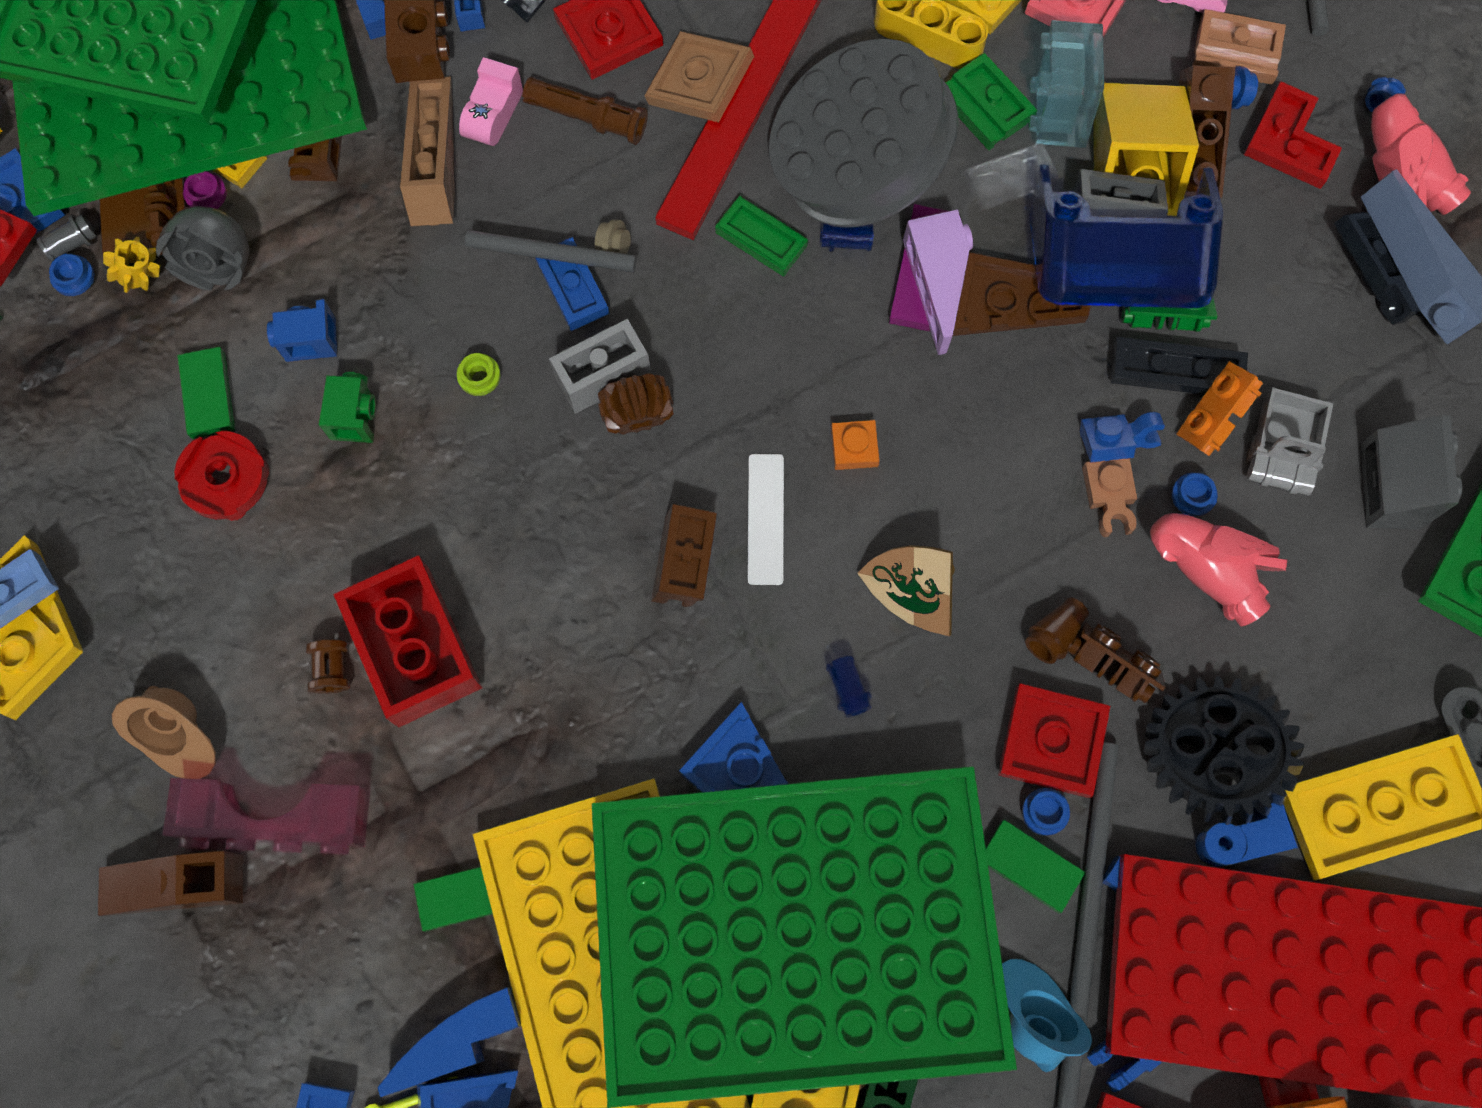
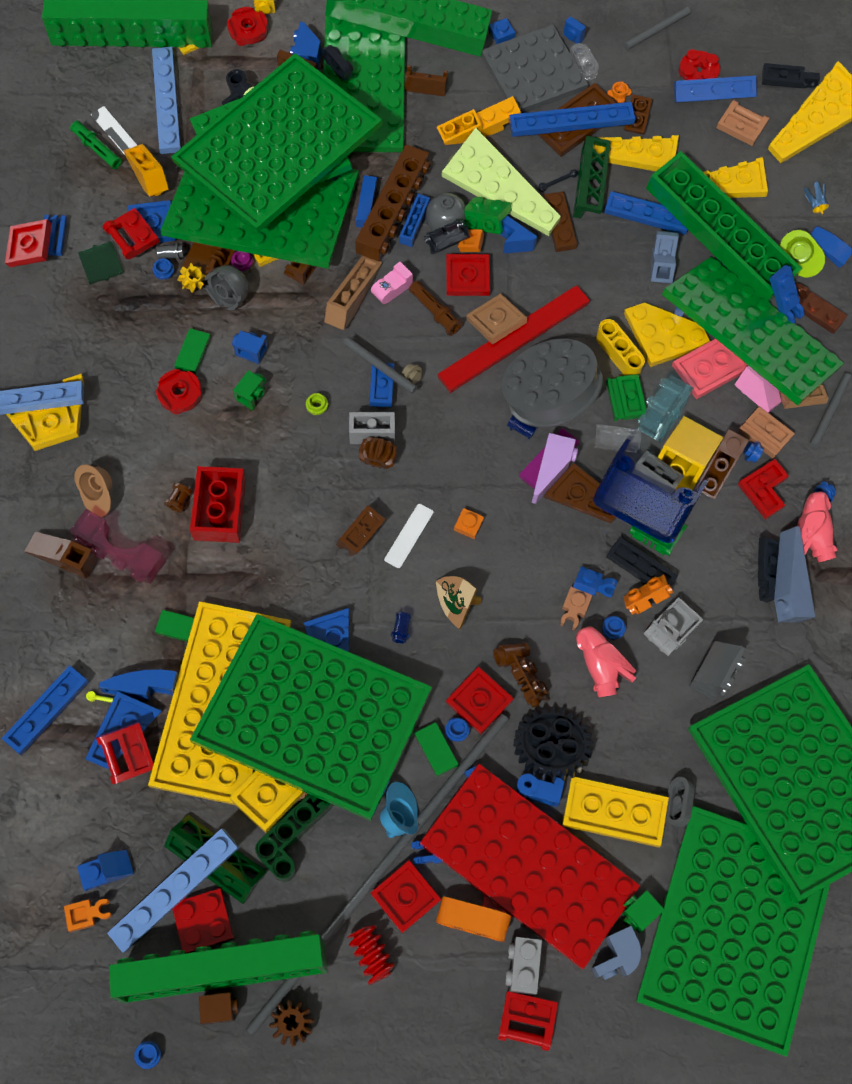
camera: 25 degrees right, 5 degrees down
green tile [715,195,808,277] -> none

